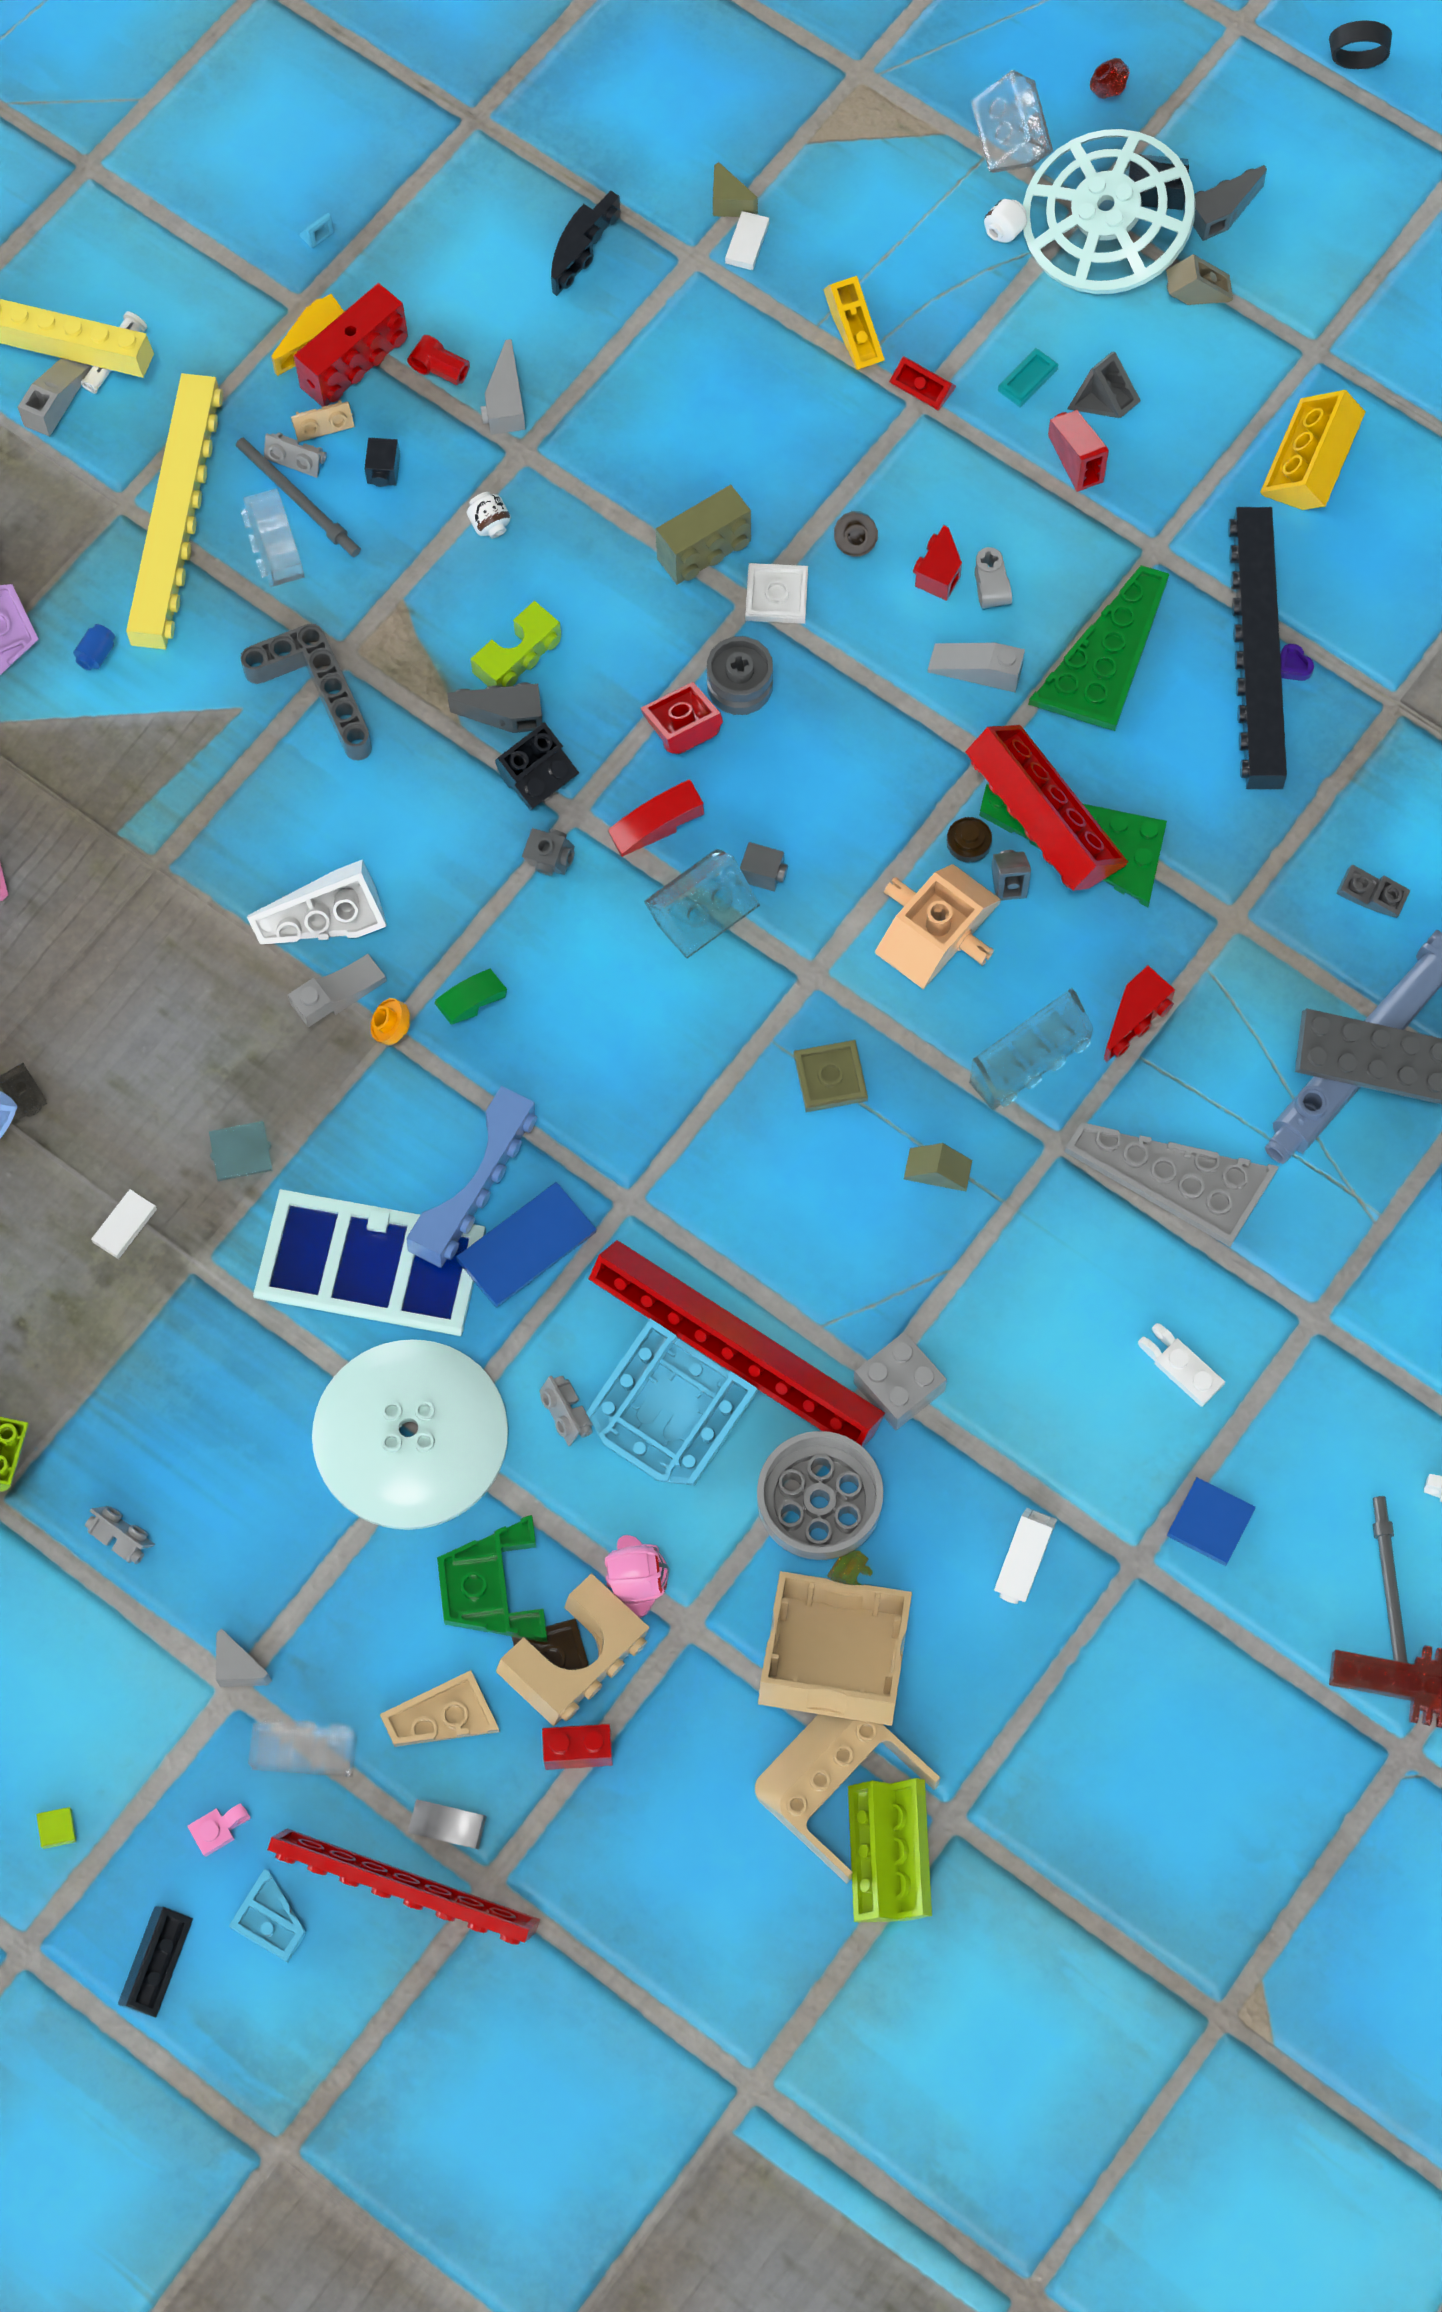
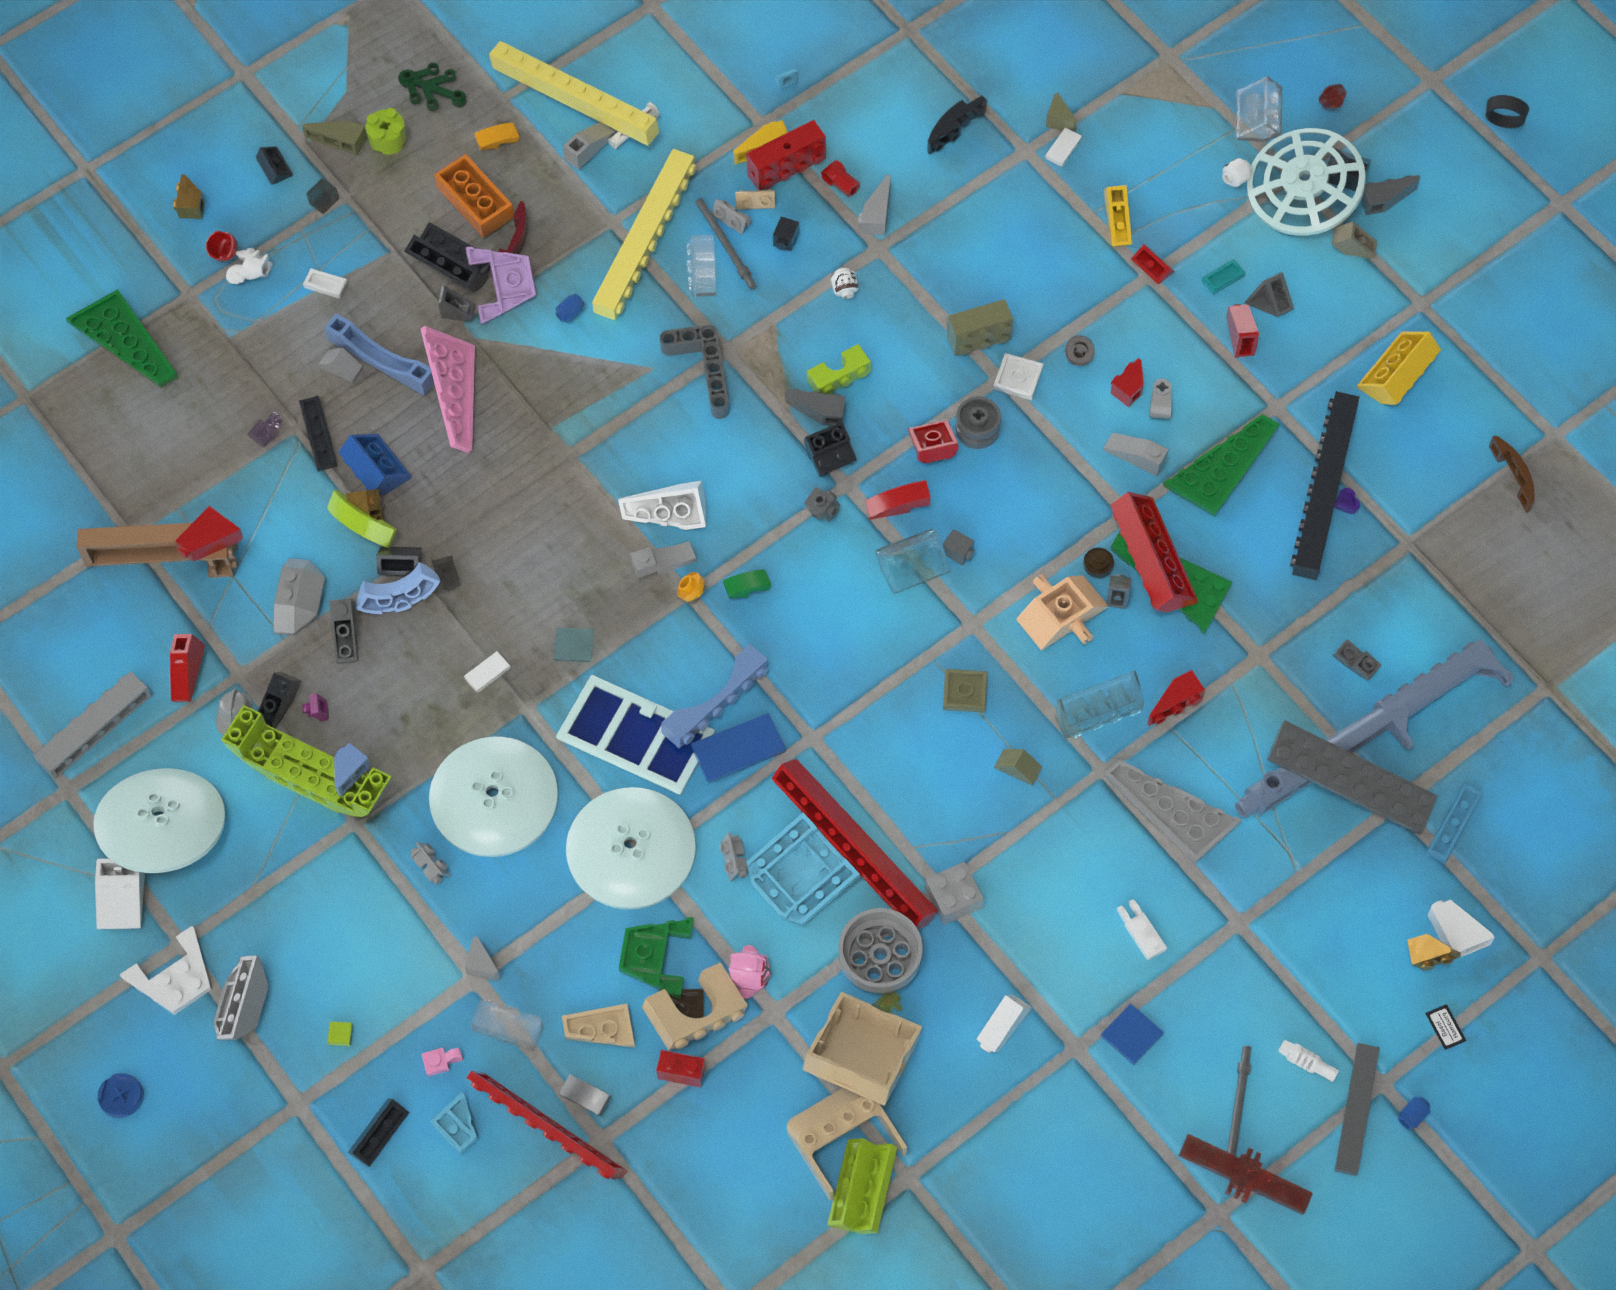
camera: 15 degrees right, 5 degrees down
none -> light aqua dish [429,737,558,857]

